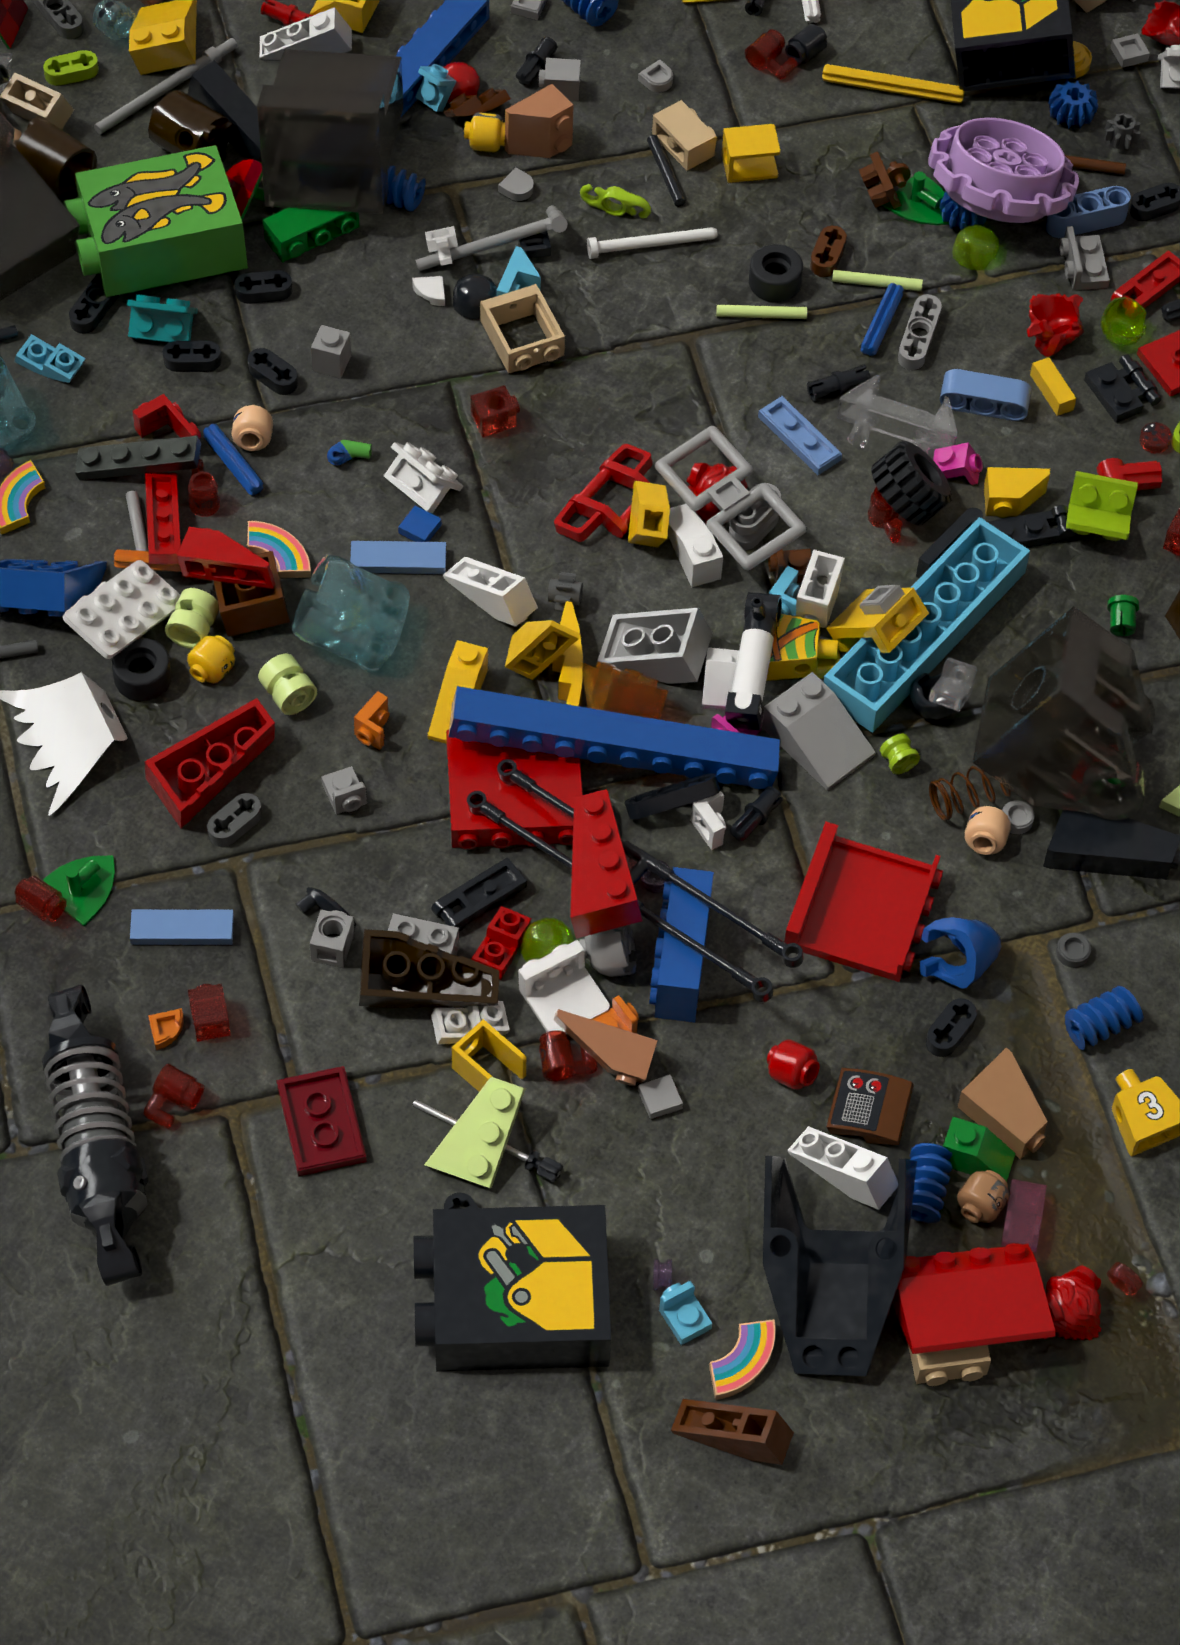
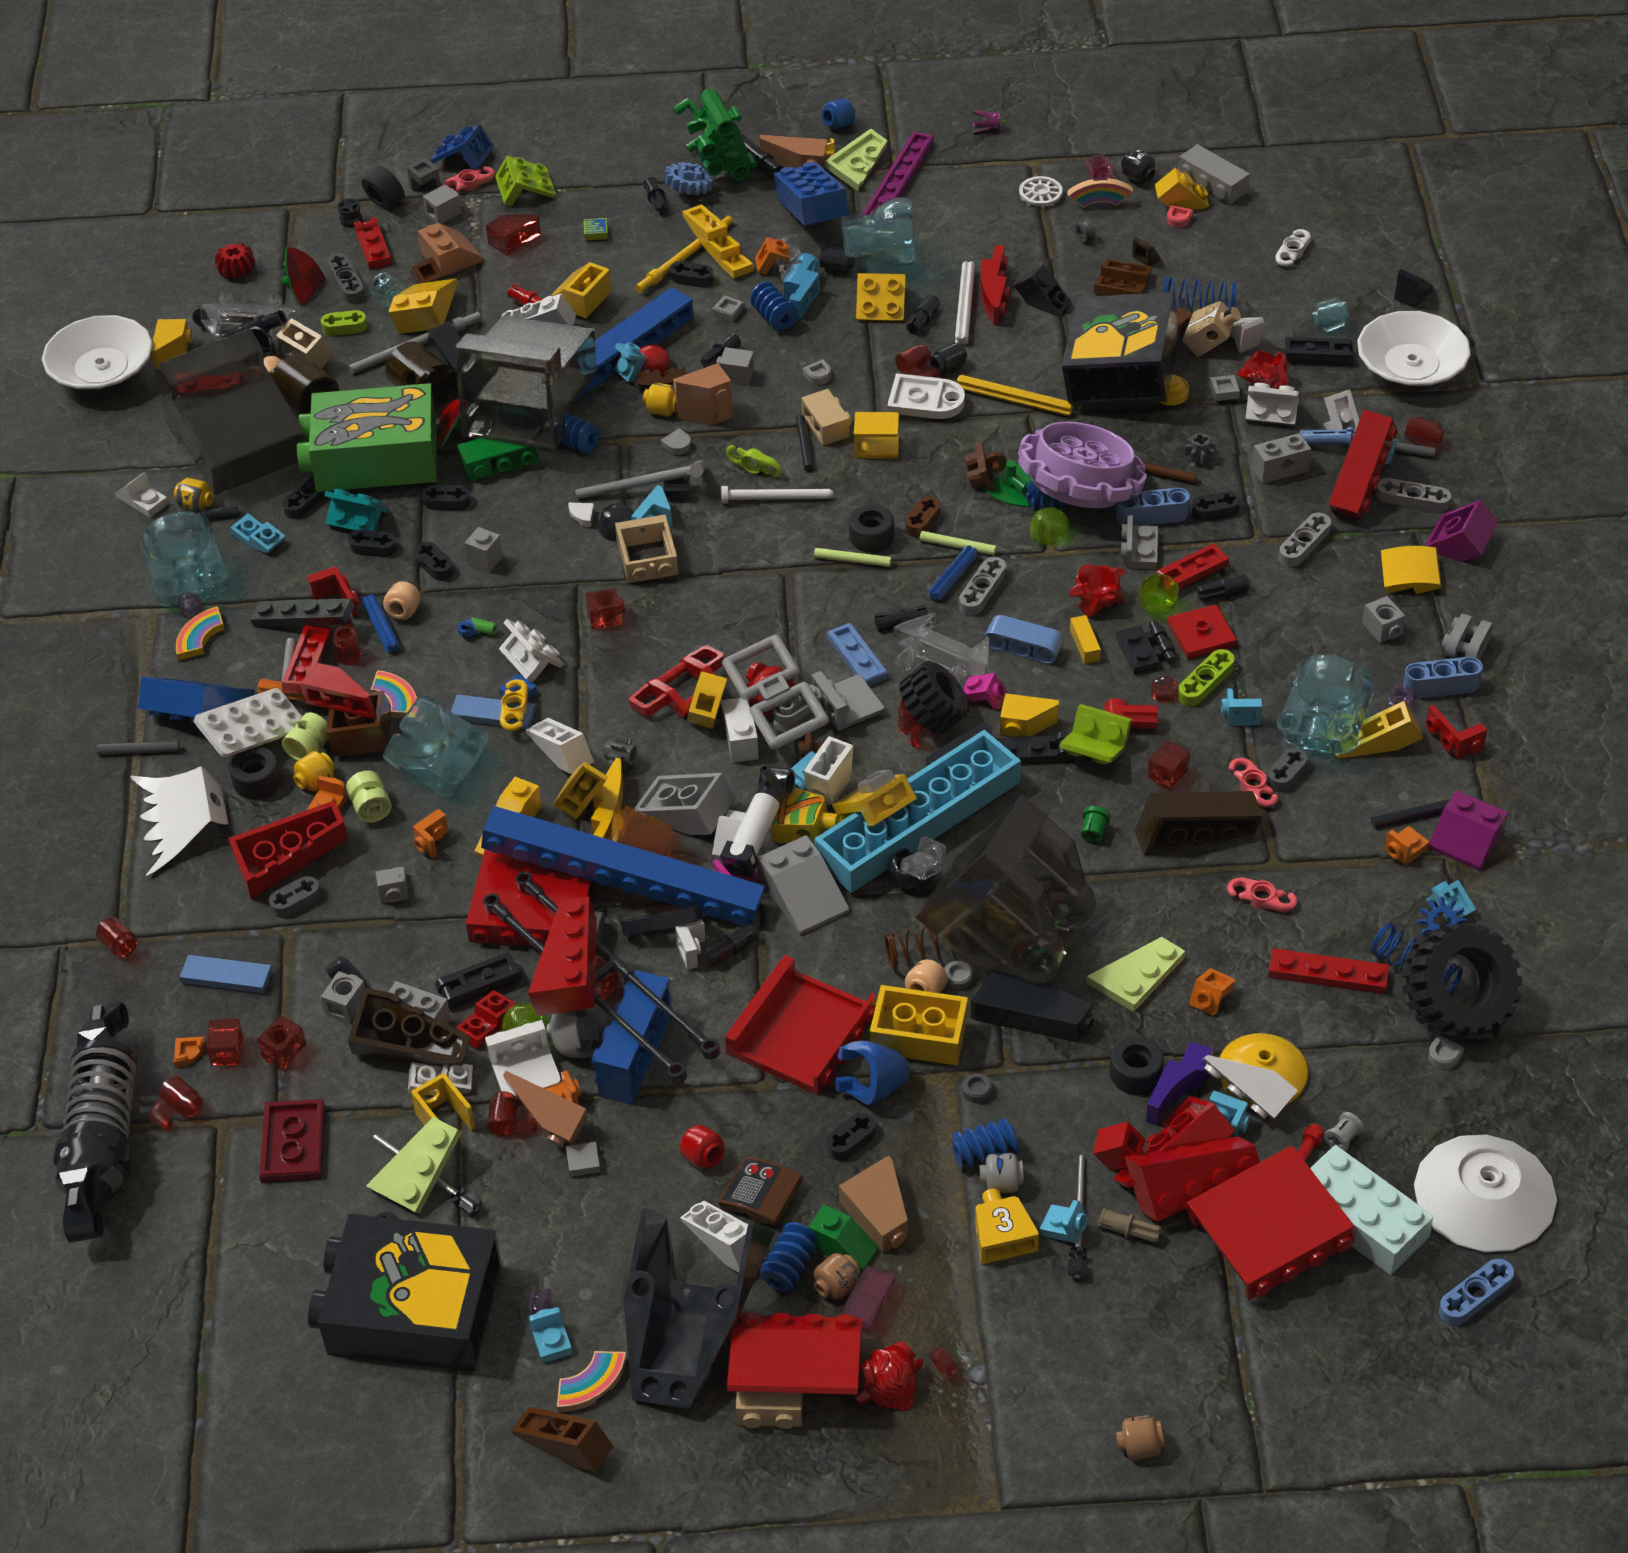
camera: 15 degrees right, 10 degrees down
green shield [35,855,115,927] -> none
white plate [425,226,458,266] -> none
lime wheel [880,733,920,774] -> none
blue gear [1048,80,1098,129] -> none
none -> clear red brick [257,1015,307,1069]
none -> orange bracket [307,775,348,811]
none -> yellow piece [500,679,528,731]
none -> light grey bracket [811,671,884,731]
none -> yellow brick [870,985,968,1065]
none -> white plate [887,373,965,419]
none -> light grey head [980,1153,1024,1194]

